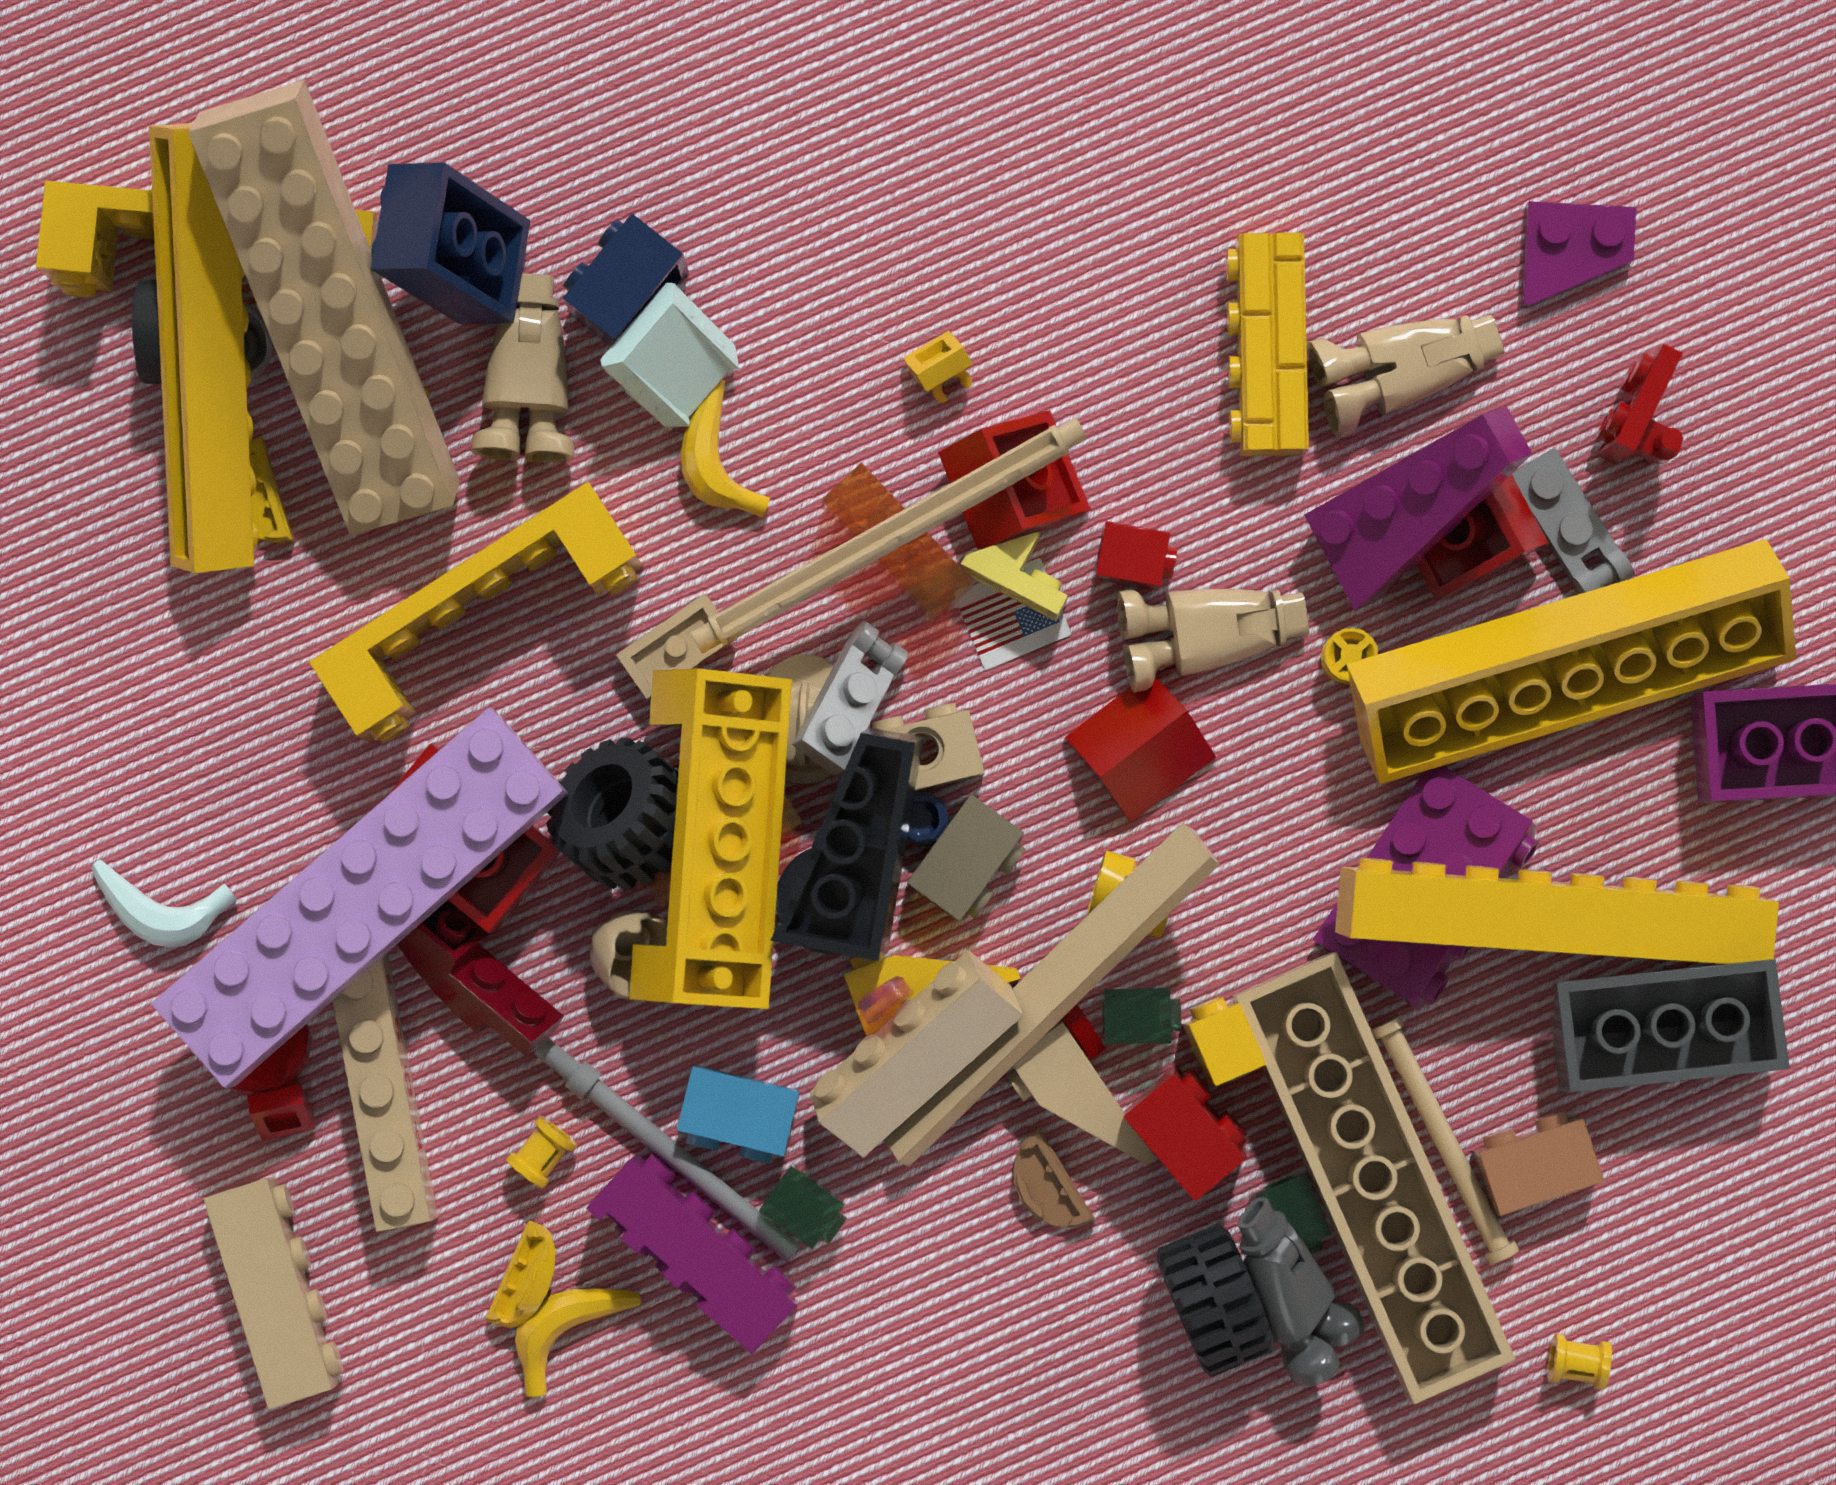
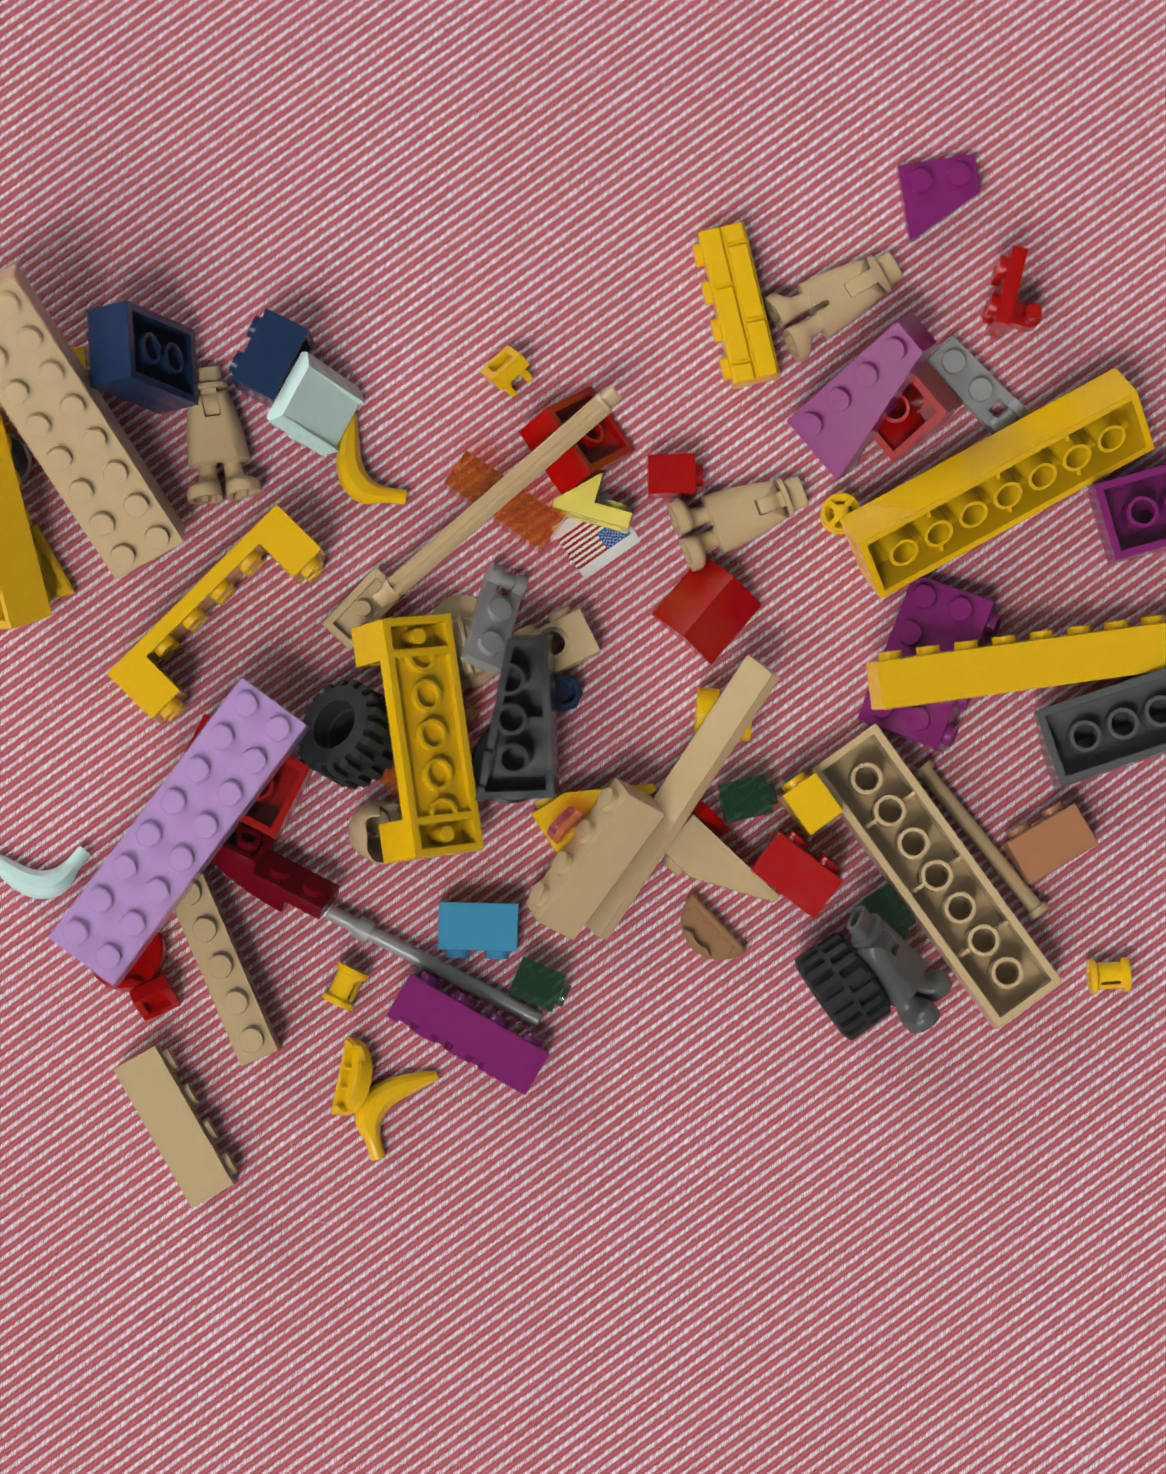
camera: 15 degrees left, 0 degrees up
dark tan brick [907,794,1026,922] -> none

